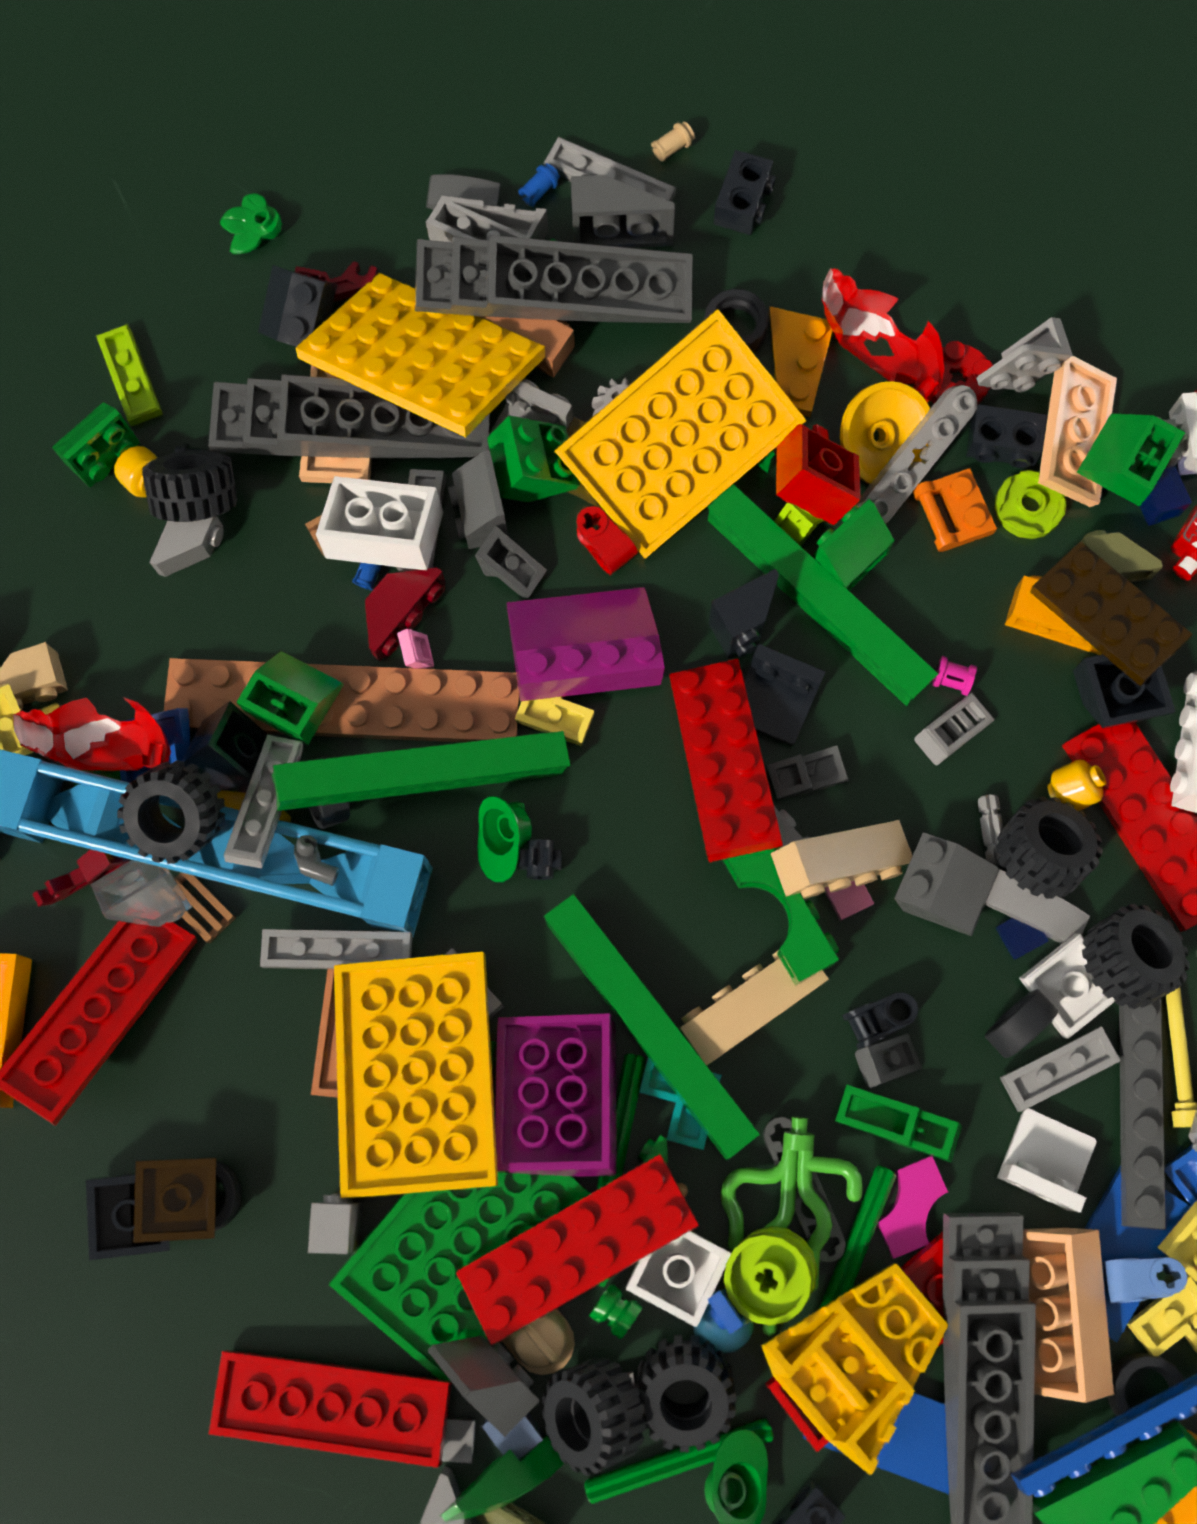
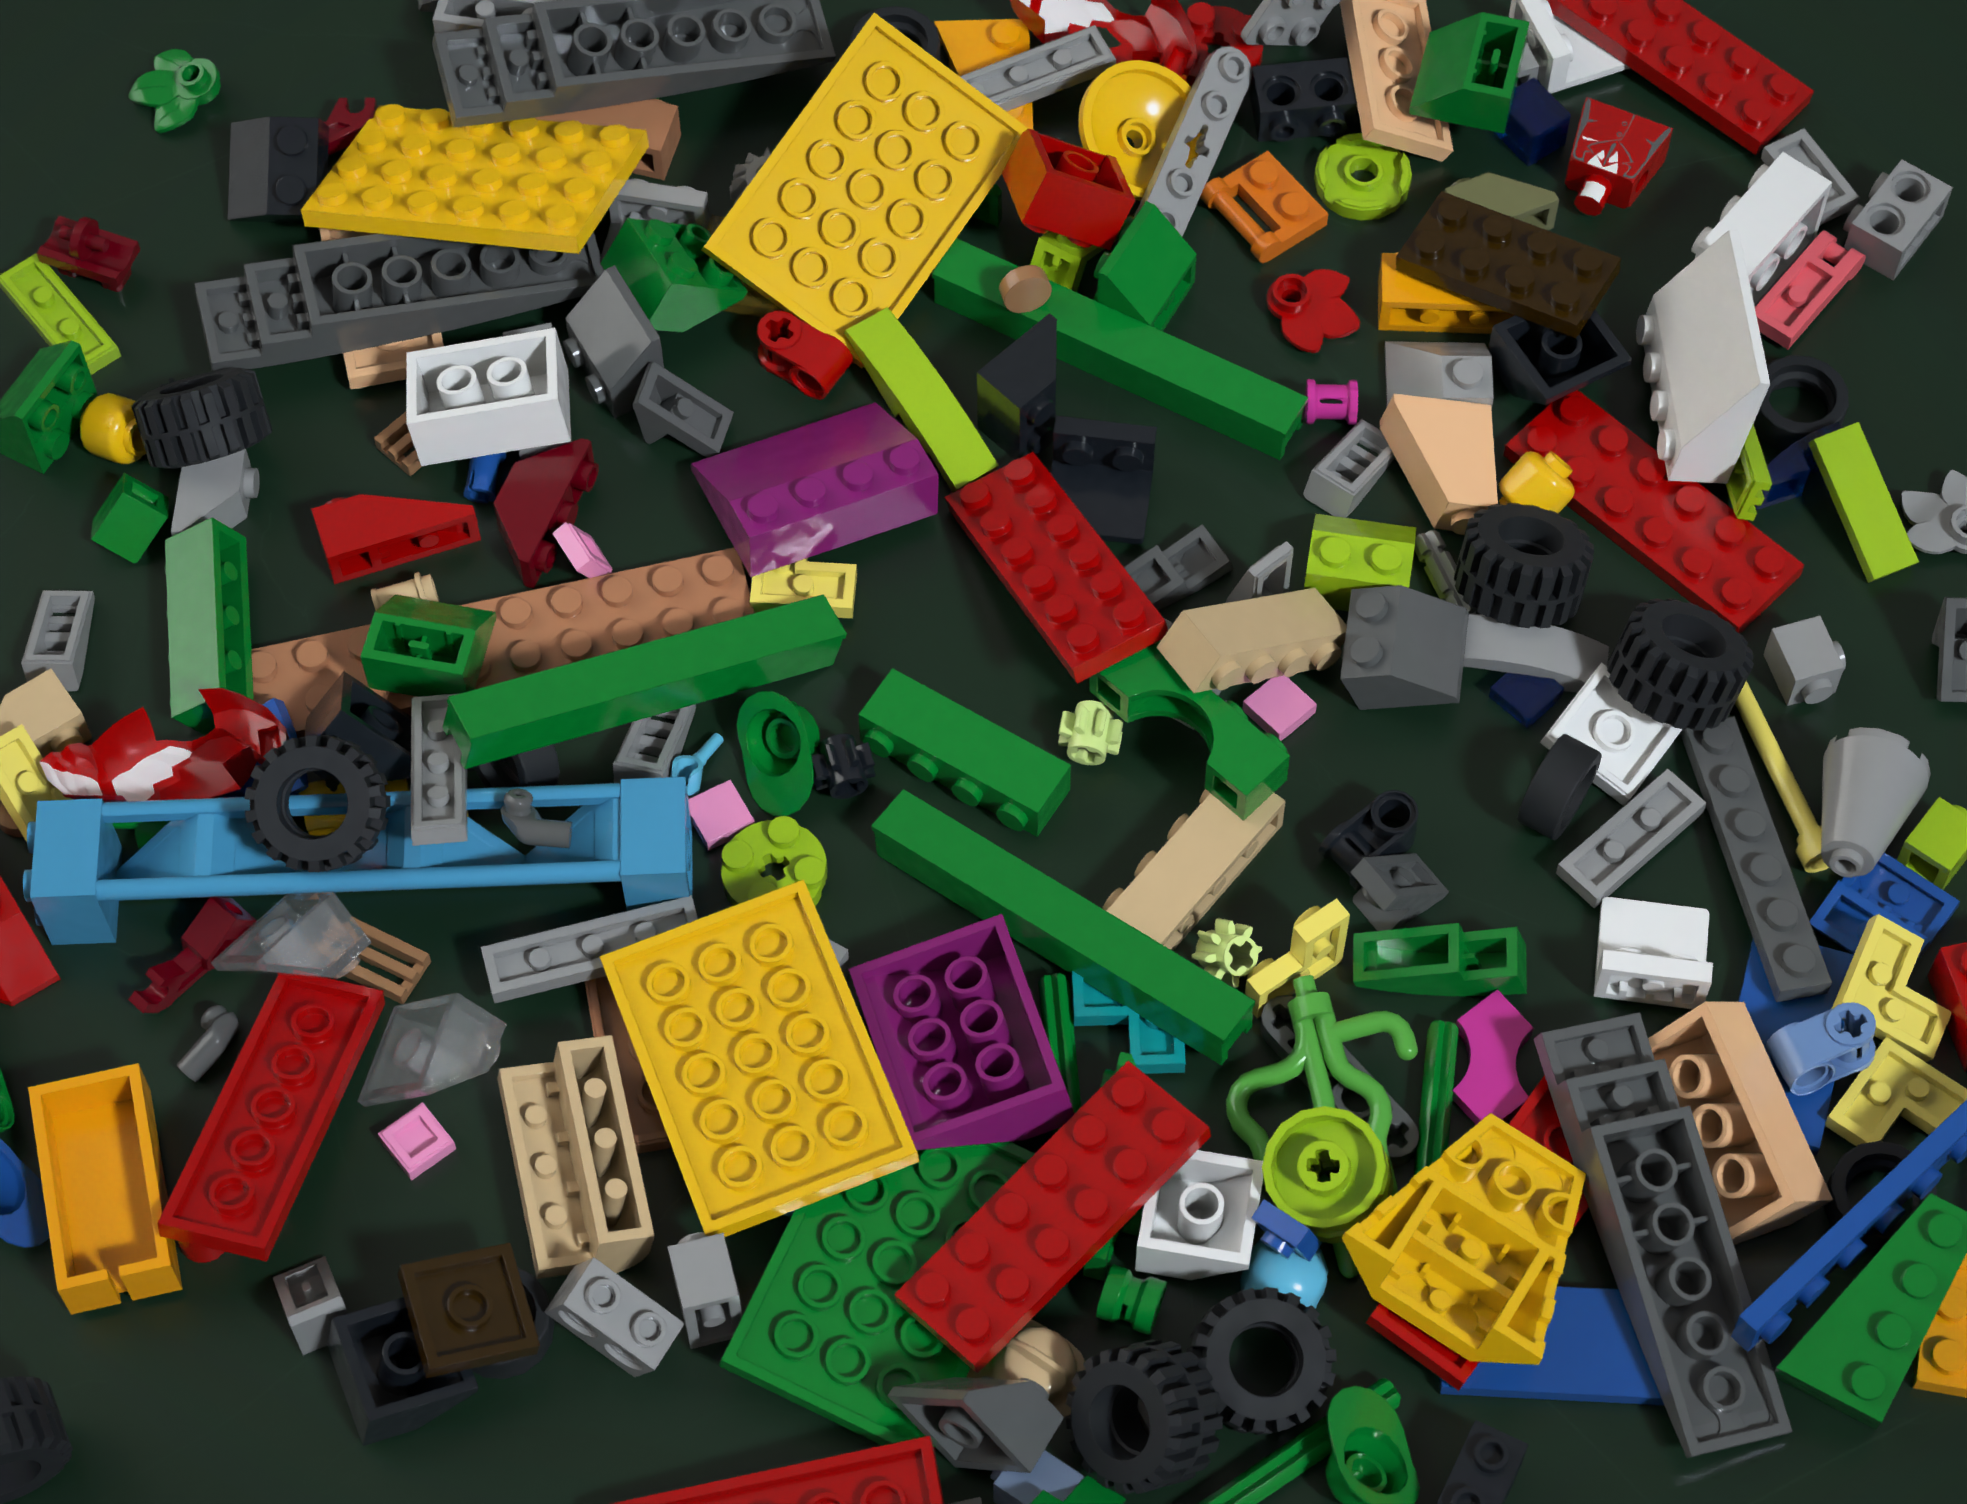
camera: 20 degrees left, 15 degrees down
none -> light grey slope [21,590,95,691]
none -> dark red hips [36,216,141,292]
none -> green panel [91,473,168,563]
none -> green brick [165,517,254,736]
none -> dark grey arm [176,1005,239,1082]
none -> light grey slope [273,1256,348,1355]
none -> red slope [311,494,481,585]
none -> clear slope [357,993,506,1107]
none -> tan pin [371,572,439,610]
none -> bright pink tile [378,1102,456,1181]
none -> tan brick [497,1035,654,1279]
none -> light grey brick [544,1258,685,1377]
none -> light grey slope [613,704,696,783]
none -> medium azure hand [670,733,724,796]
none -> bright pink tile [688,779,755,851]
none -> lime plate [721,816,828,906]
none -> lime slope [844,307,999,493]
none -> green brick [858,668,1071,837]
none -> light grey tile [960,25,1116,112]
none -> medium nougat tile [999,265,1052,313]
none -> yellowish green gear [1058,700,1123,765]
none -> yellowish green gear [1192,918,1262,988]
none -> light grey slope [1226,541,1293,603]
none -> light yellow plate [1245,898,1350,1018]
none -> red plate [1266,269,1361,353]
none -> lime slope [1304,514,1416,611]
none -> light nougat slope [1380,394,1498,535]
none -> light grey slope [1385,341,1494,409]

